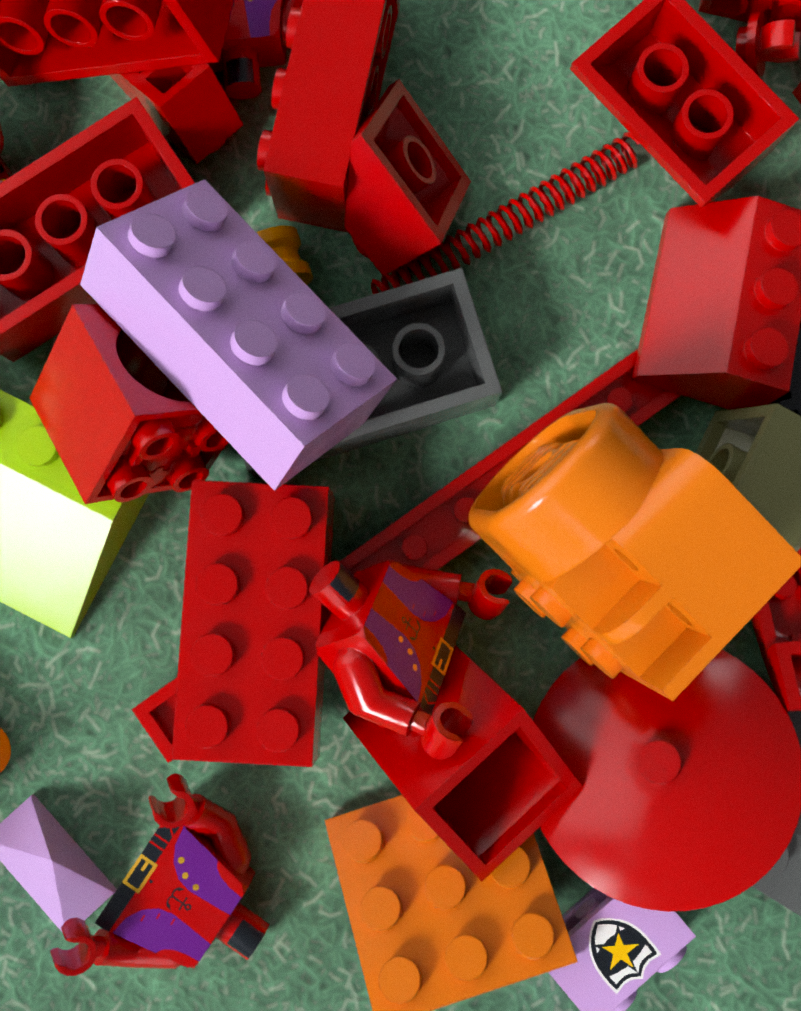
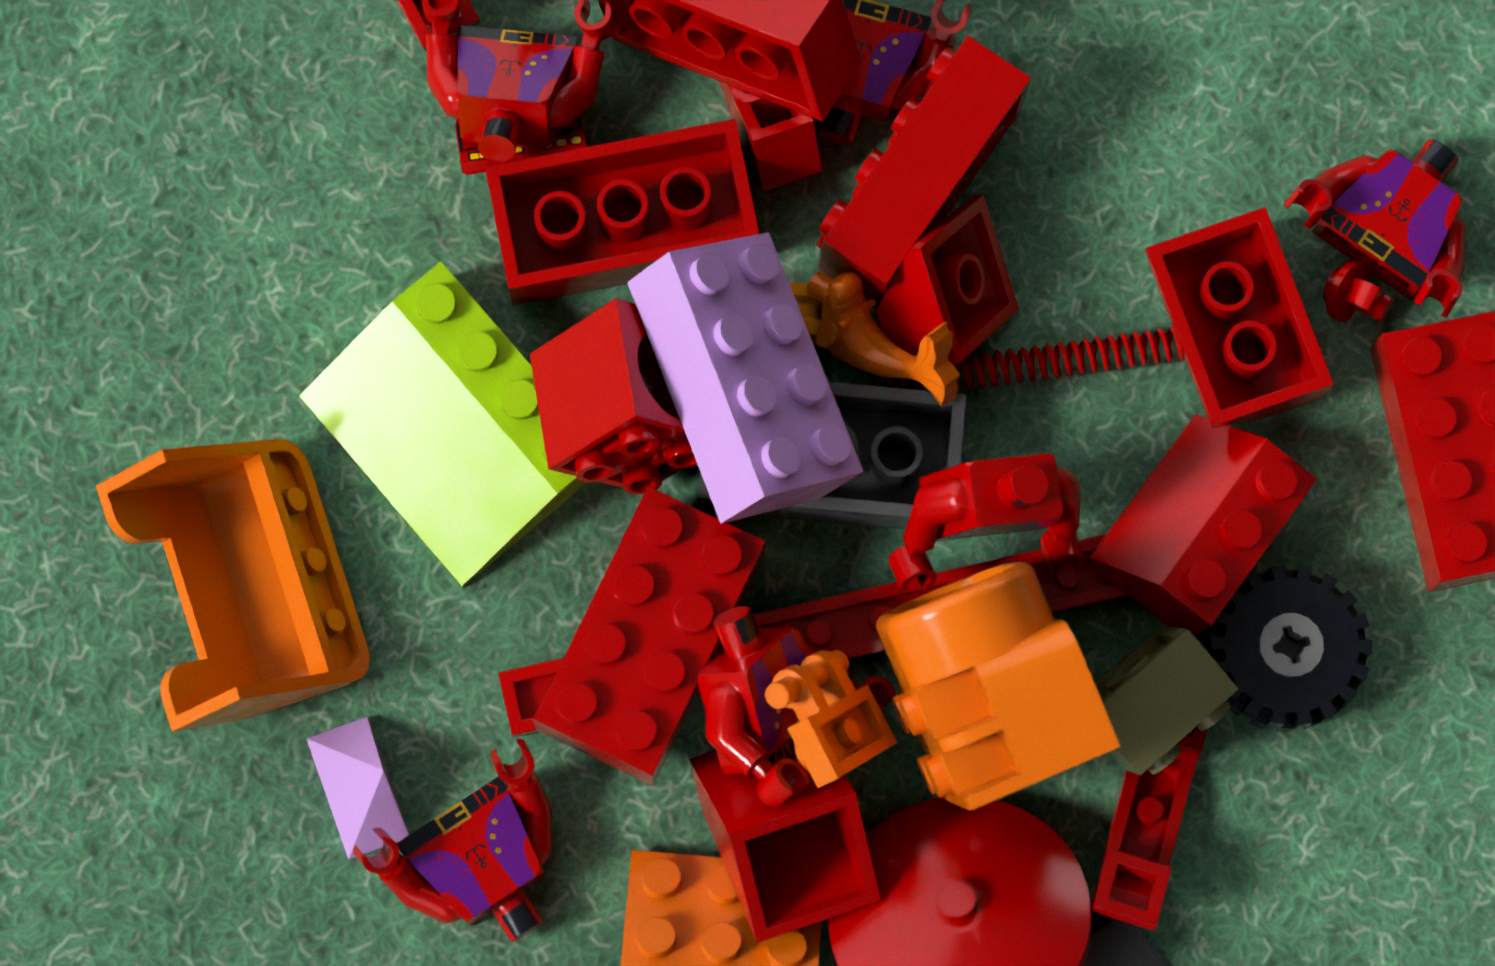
camera: 20 degrees right, 5 degrees down
none -> orange plate [765,650,898,788]
none -> orange animal [807,271,960,408]
none -> red torso [888,453,1085,592]

